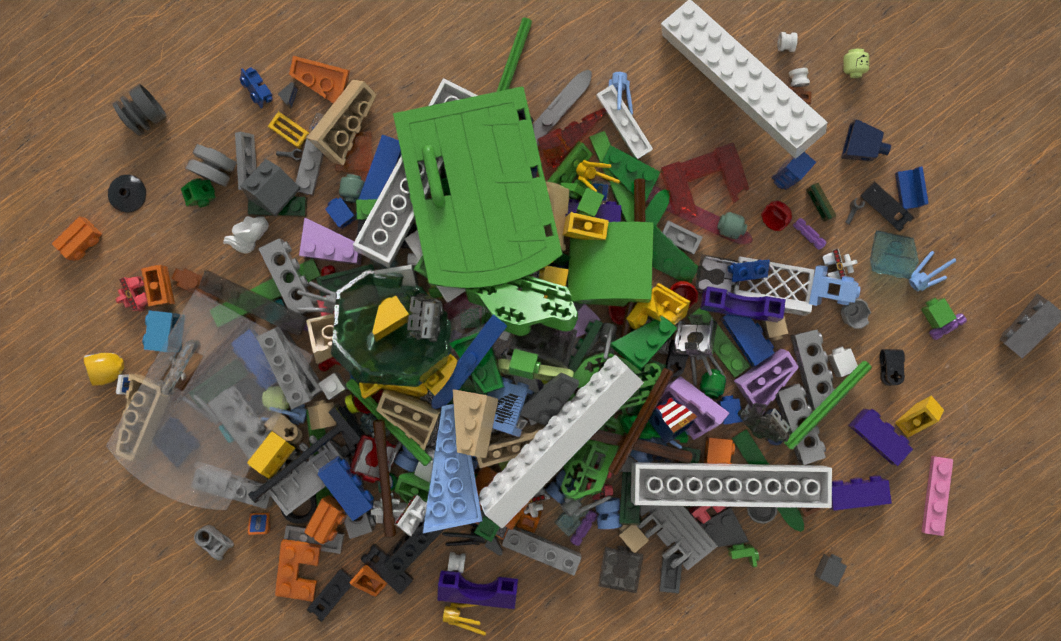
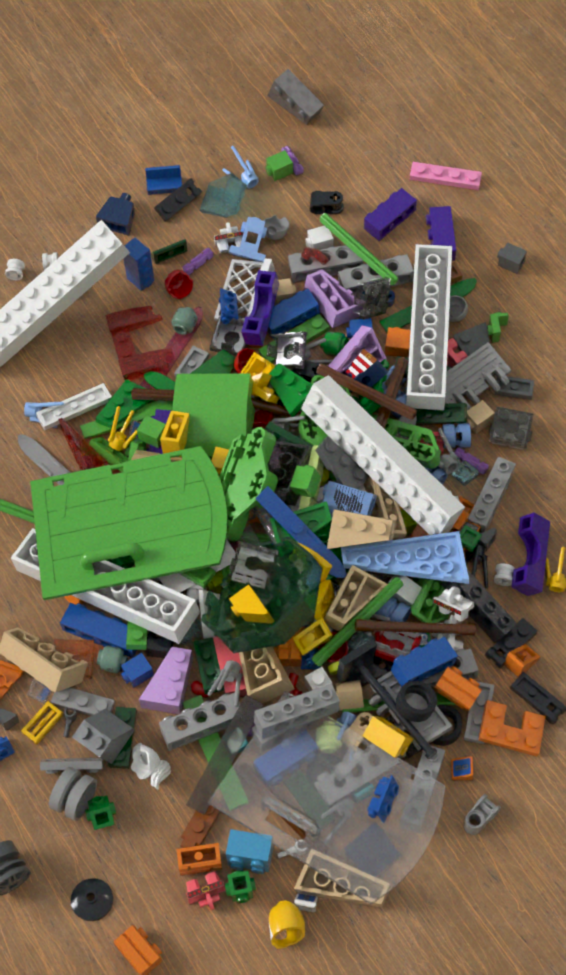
camera: 85 degrees left, 25 degrees down
yellowish green head [843,49,869,78] -> none
dark grey hand [845,197,865,225] -> none
yellow slope [895,395,944,438] -> none
none -> green brick [225,870,256,904]
none -> clear red arm [301,247,329,265]
none -> blue hinge [367,775,399,823]
none -> black tyre [396,681,437,722]

